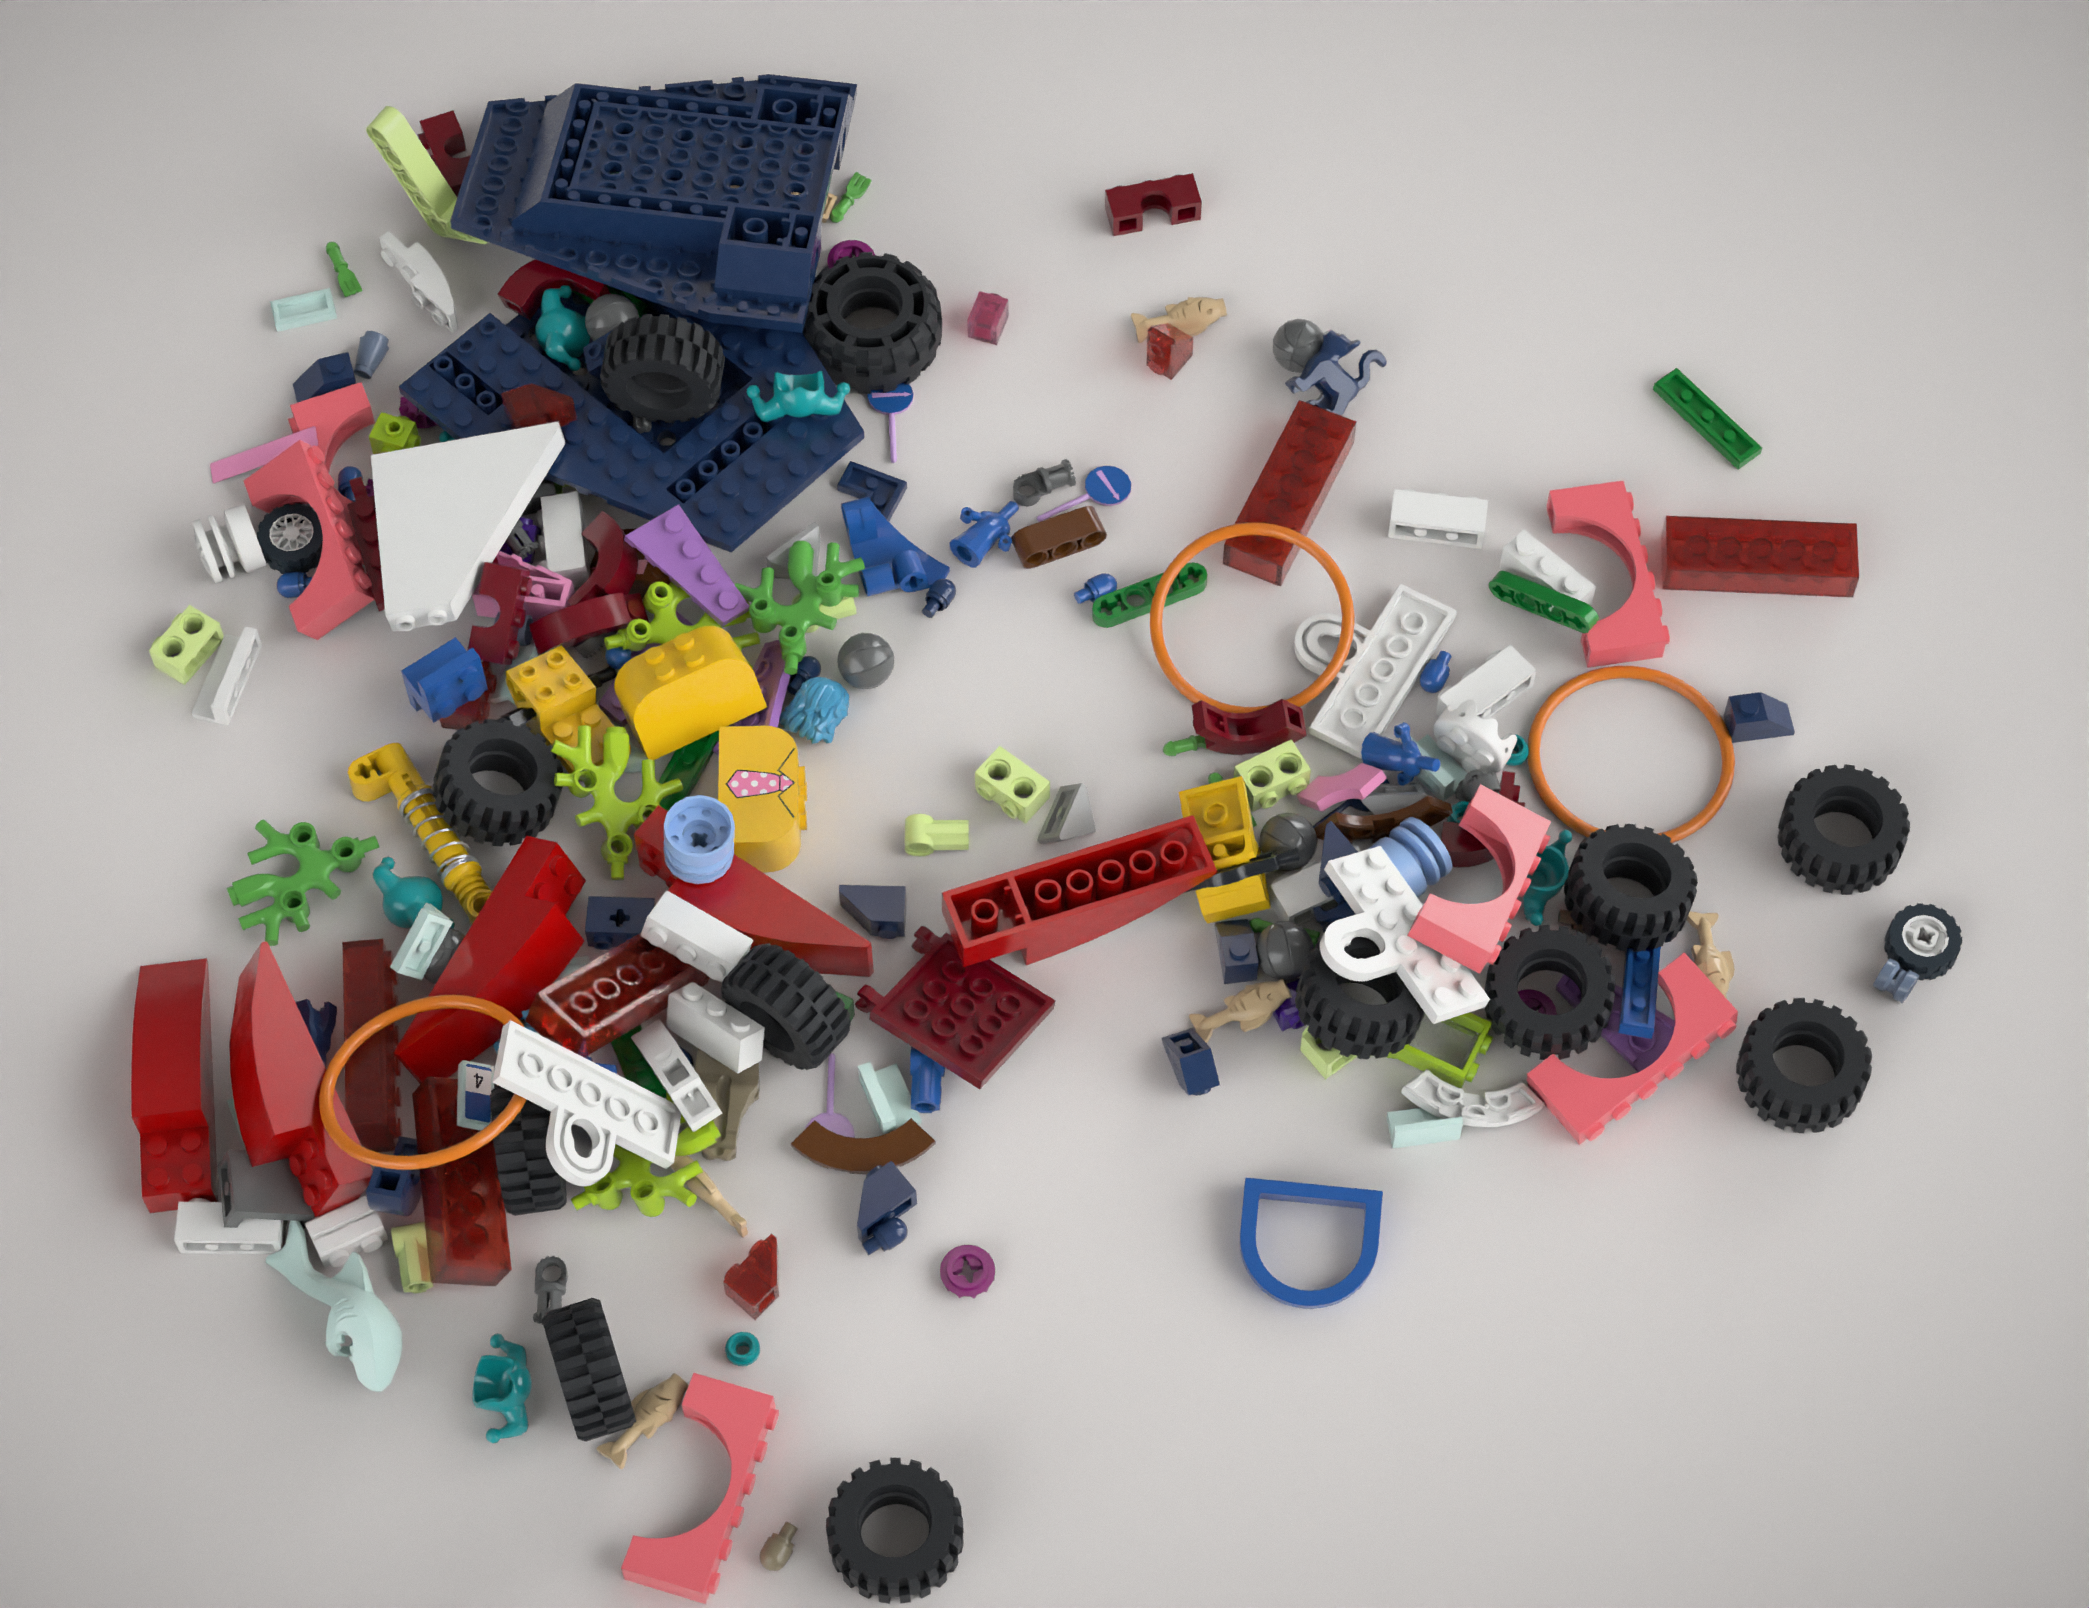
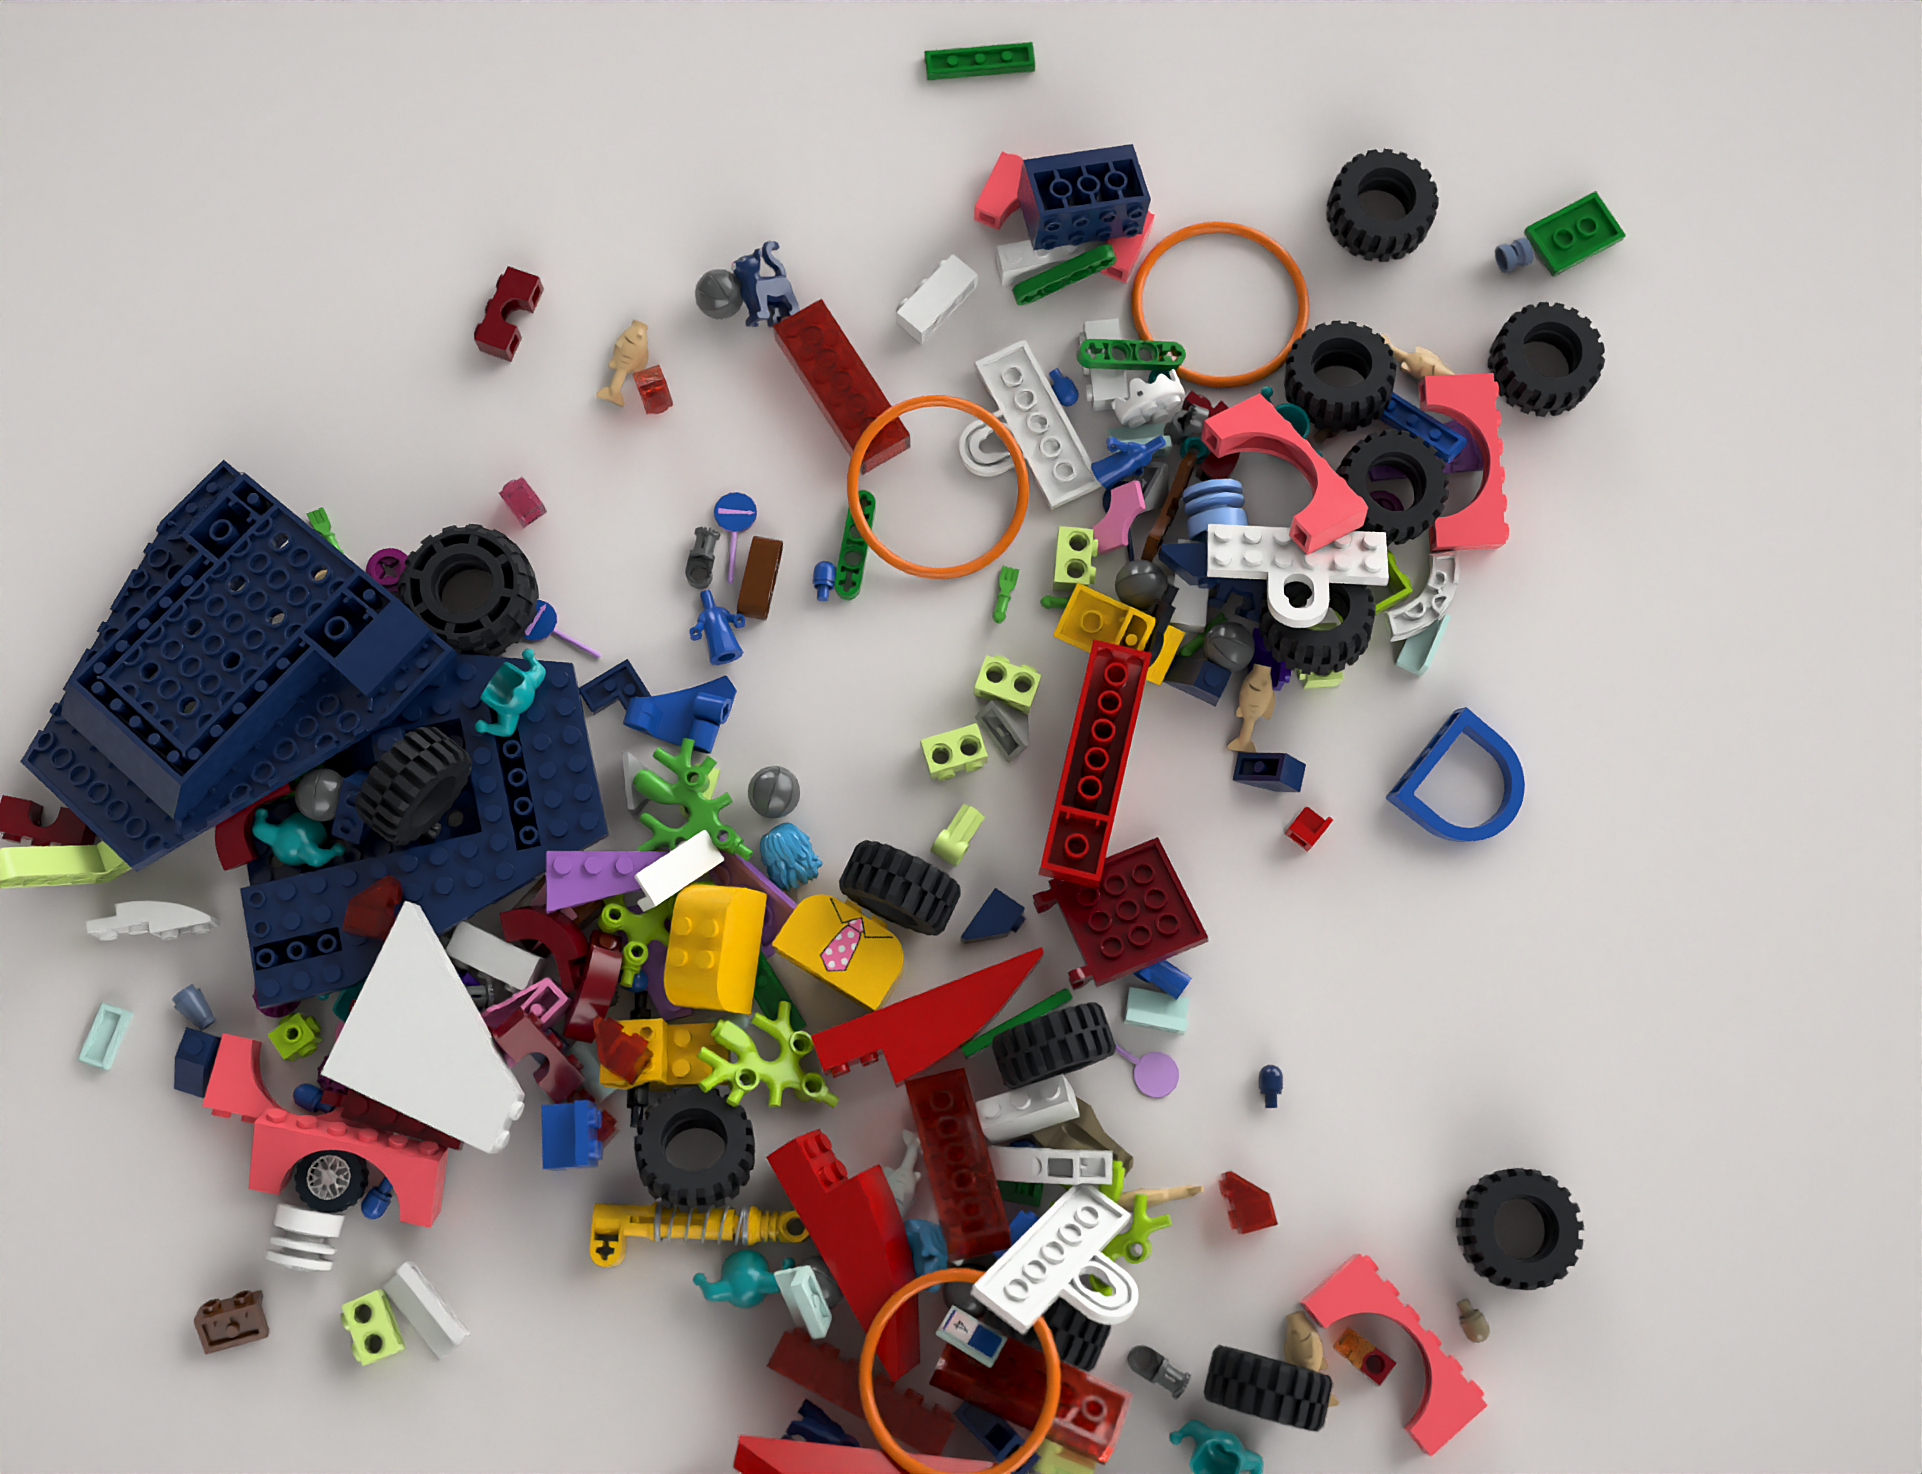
camera: 60 degrees left, 15 degrees up
bright pink sticker [210,426,318,483] -> none
bright green plant [227,819,380,946] -> none
bright green piece [325,242,362,297] -> none
dark blue brick [585,896,656,951] -> none
white brick [640,890,753,983] -> none
light blue wheel [664,795,735,884] -> none
teal plate [725,1332,760,1367] -> none
dark blue cylinder [787,656,821,695] -> none
reddish brown tile [791,1118,936,1174] -> none
dark blue slope [857,1161,917,1243] -> none
dark blue cylinder [922,578,956,618] -> none
magenta gear [940,1245,995,1299] -> none
dark red arch [1191,699,1307,755] -> none
clear red brick [1661,515,1859,598] -> none
dark blue slope [1723,692,1795,743] -> none
black wheel [1884,903,1962,981] -> none
none -> reddish brown bracket [193,1290,270,1354]
none -> clear red slope [593,1015,654,1086]
none -> white panel [635,830,724,912]
none -> black tyre [839,840,961,936]
none -> yellowish green brick [974,655,1042,714]
none -> dark blue brick [1017,144,1151,250]
none -> green beam [1076,339,1186,371]
none -> red panel [1284,807,1333,852]
none -> leg [1332,1327,1397,1386]
none -> green plate [1523,191,1626,277]

